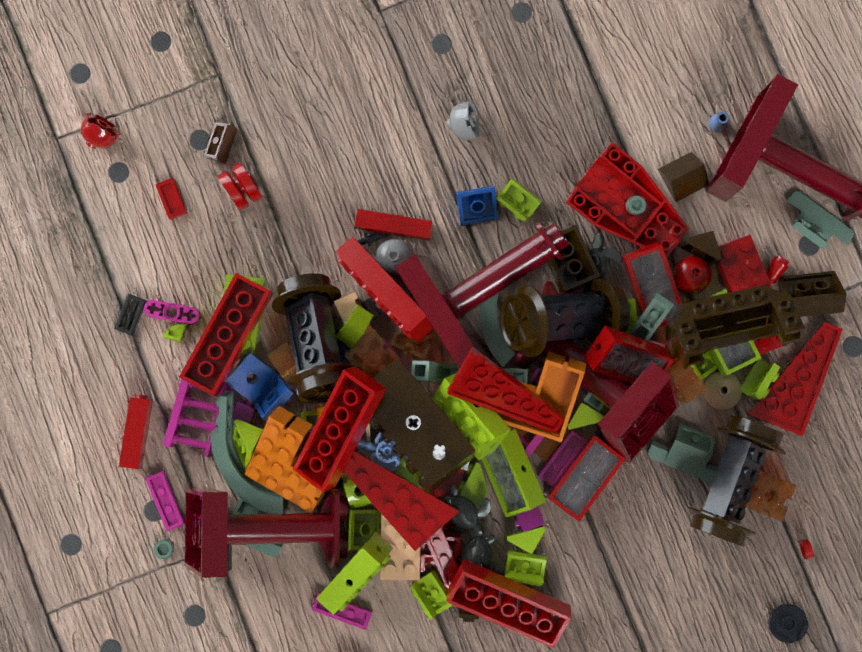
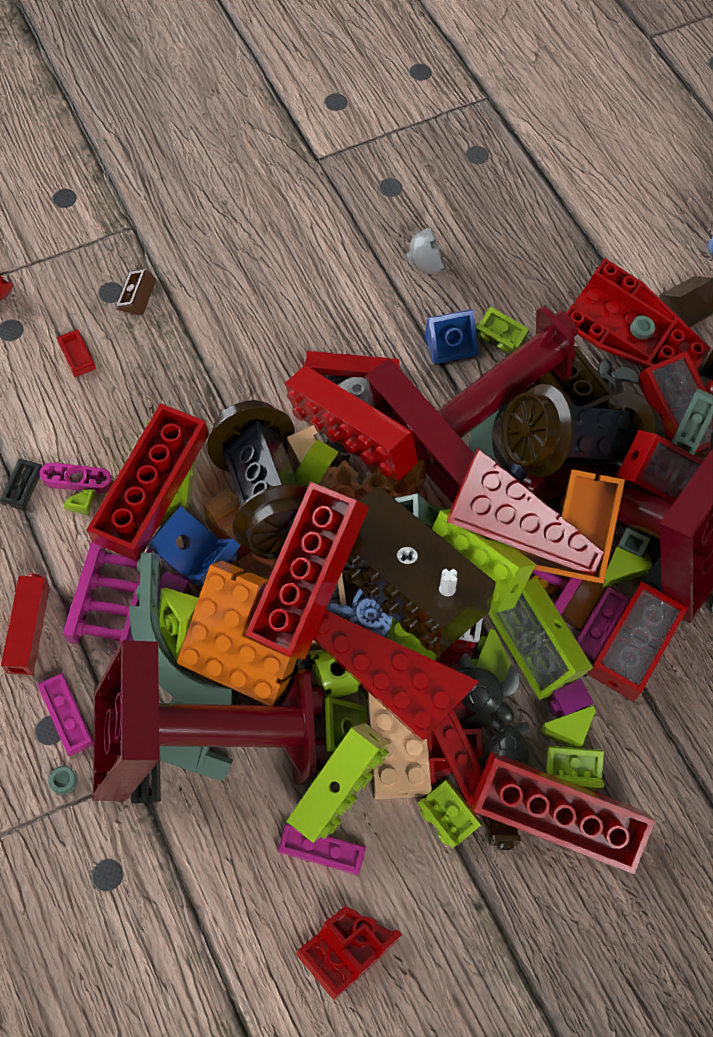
camera: 10 degrees left, 20 degrees down
red wheel [218,162,263,212] -> none

